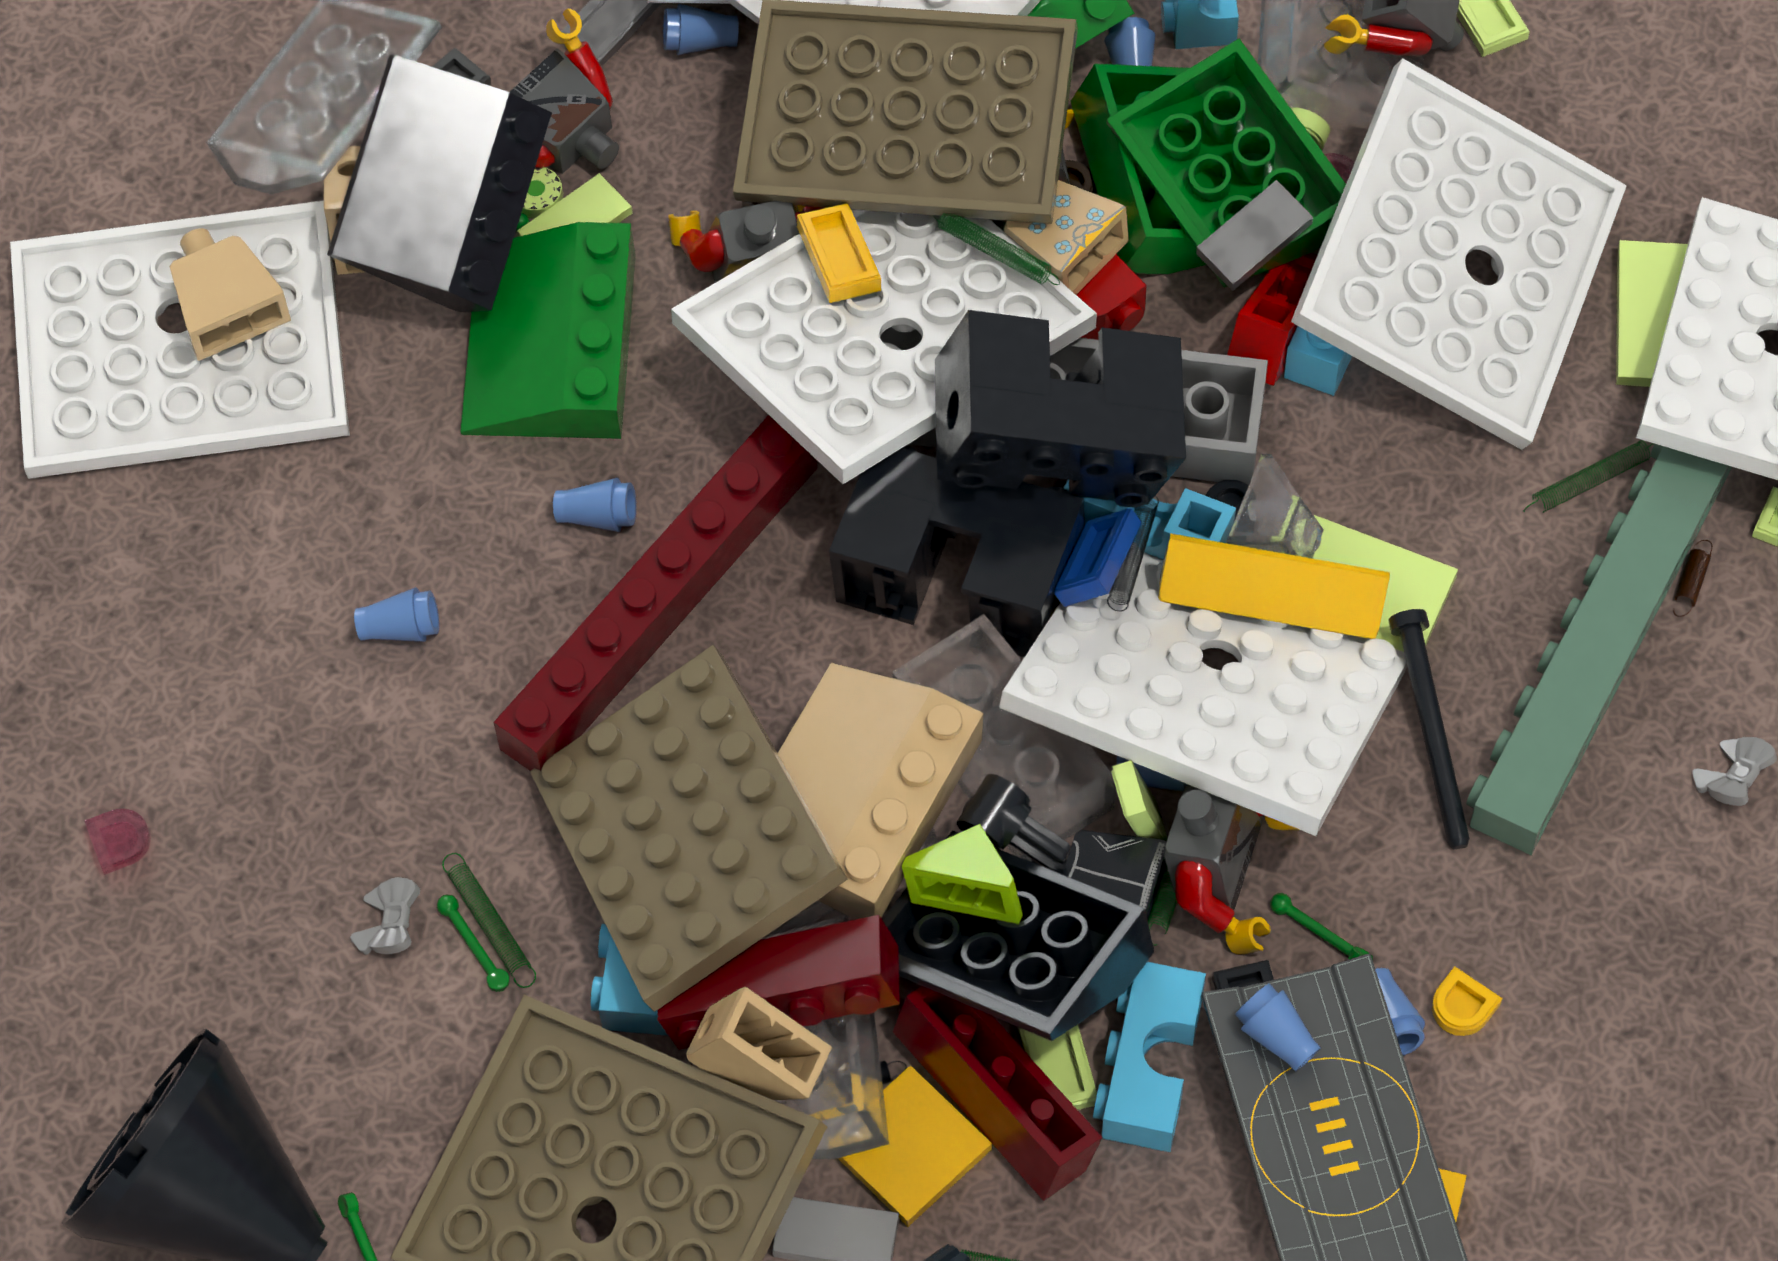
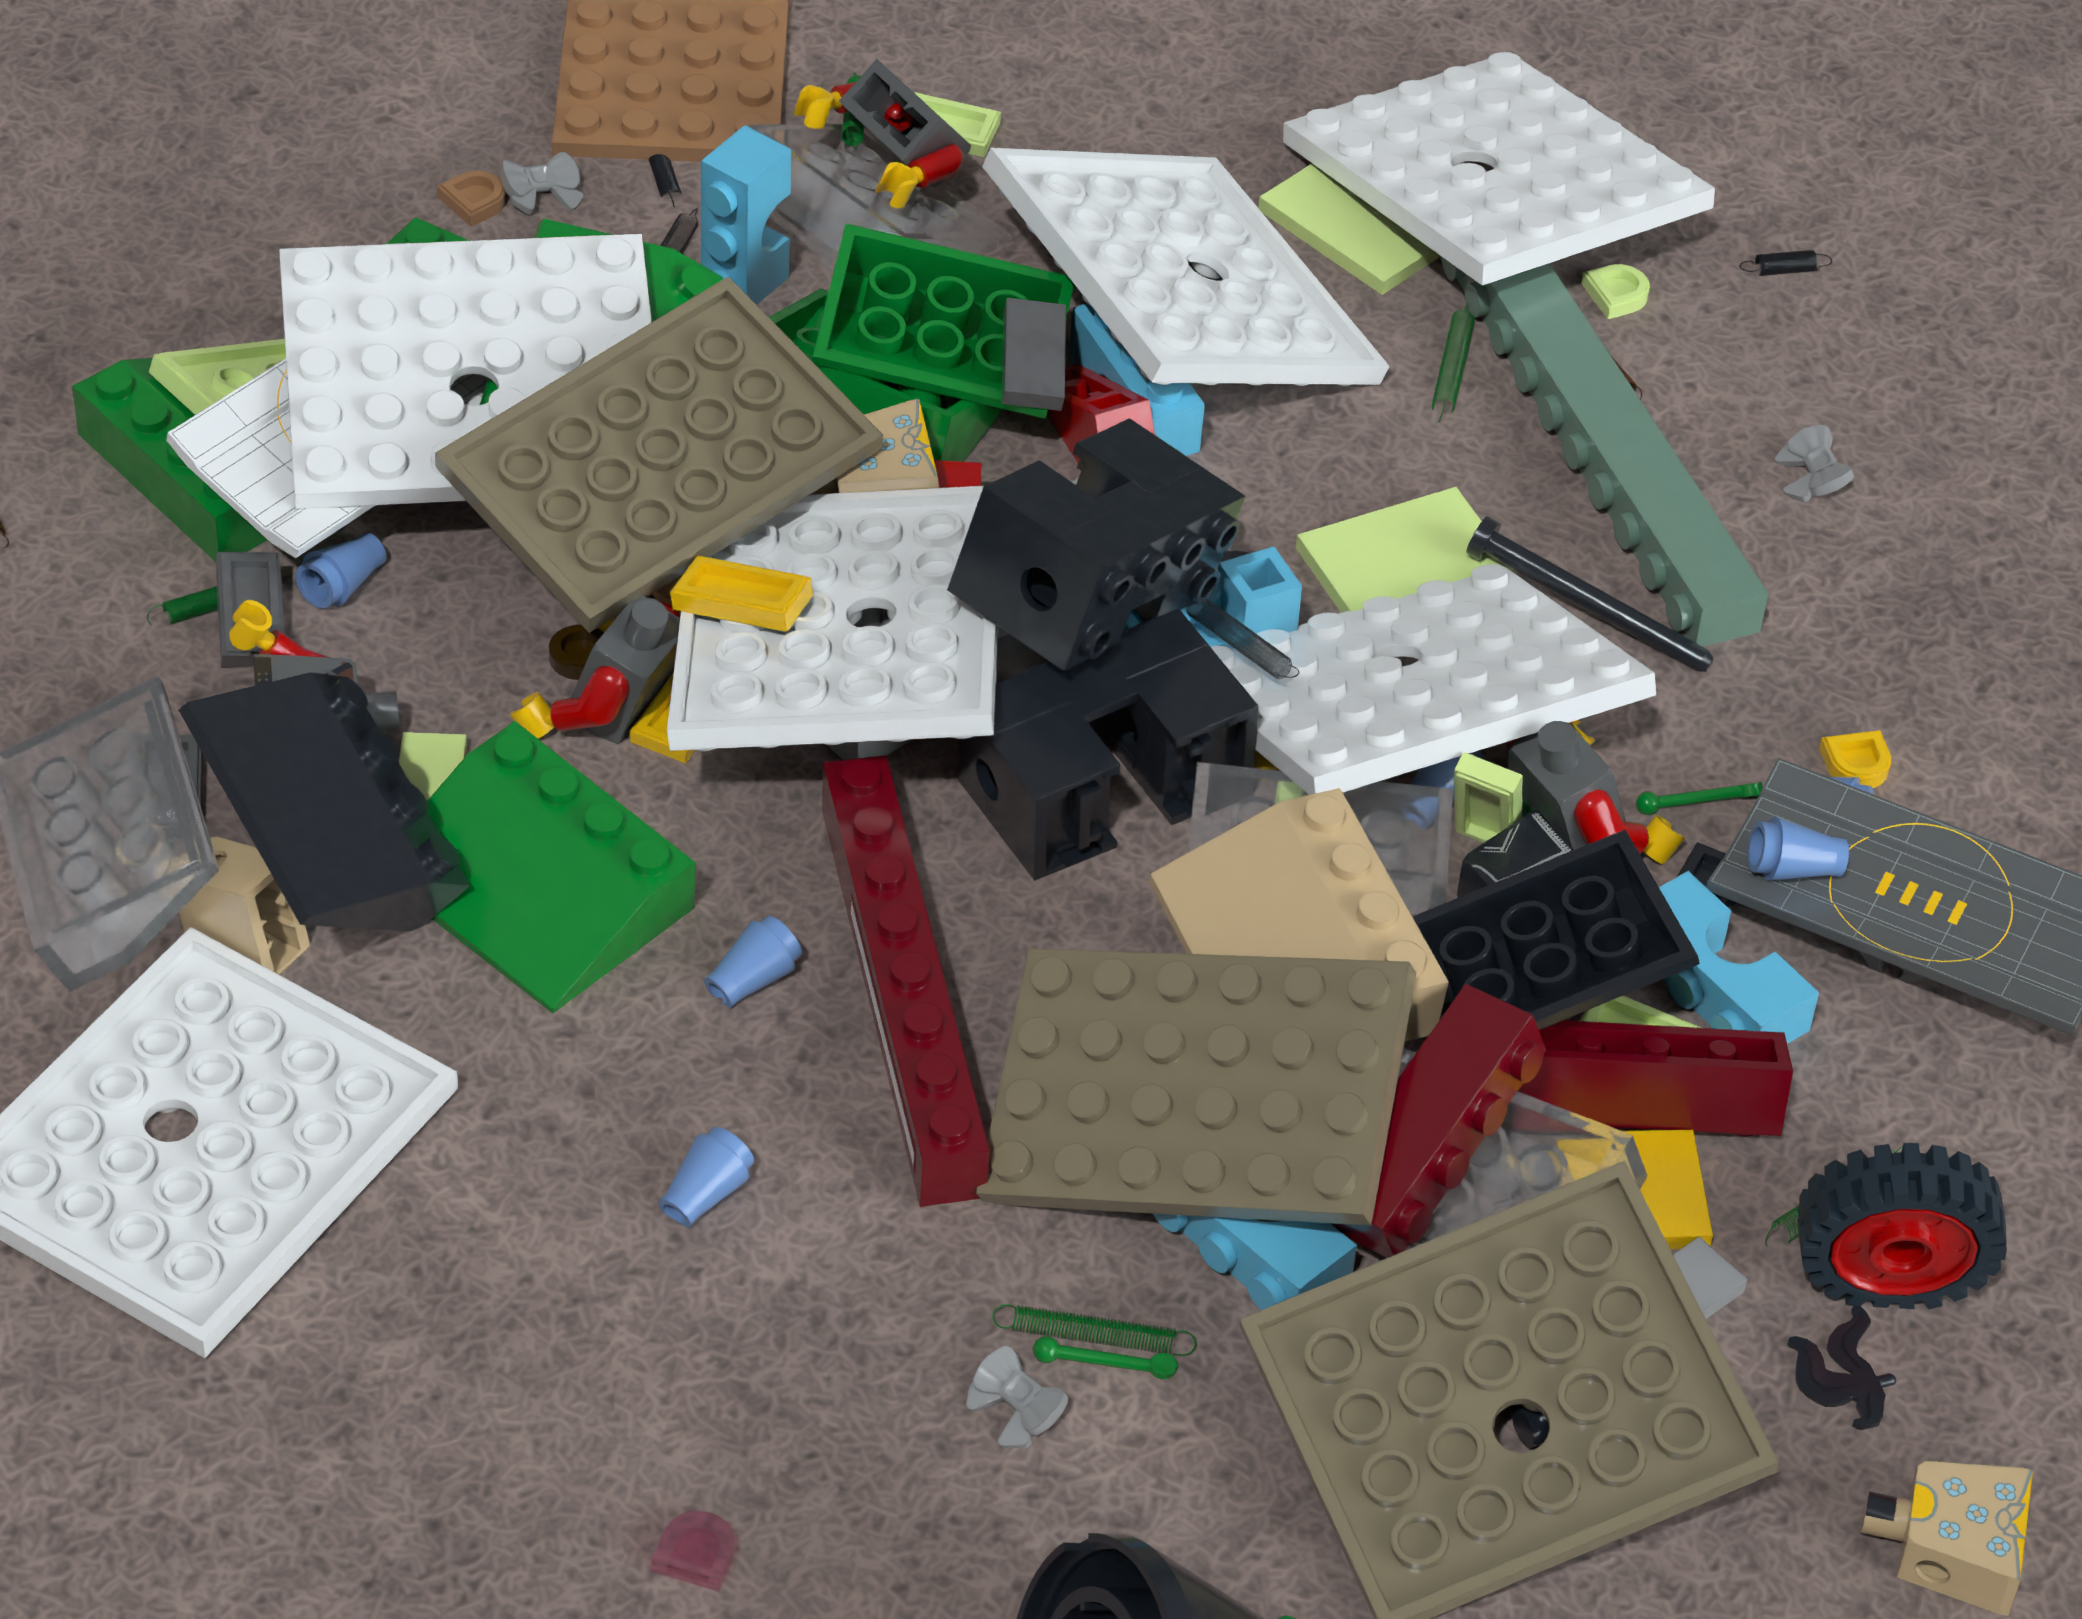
camera: 55 degrees left, 15 degrees down
tan torso [169,228,291,361] -> none
tan torso [686,987,832,1100] -> none
lime slope [901,824,1023,924] -> none
green piece [932,213,1060,285] -> none
black axle [956,774,1070,871] -> none
blue tile [1054,508,1142,607] -> none
yellow slope [1158,533,1390,639] -> none
clear slope [1226,454,1324,559] -> none

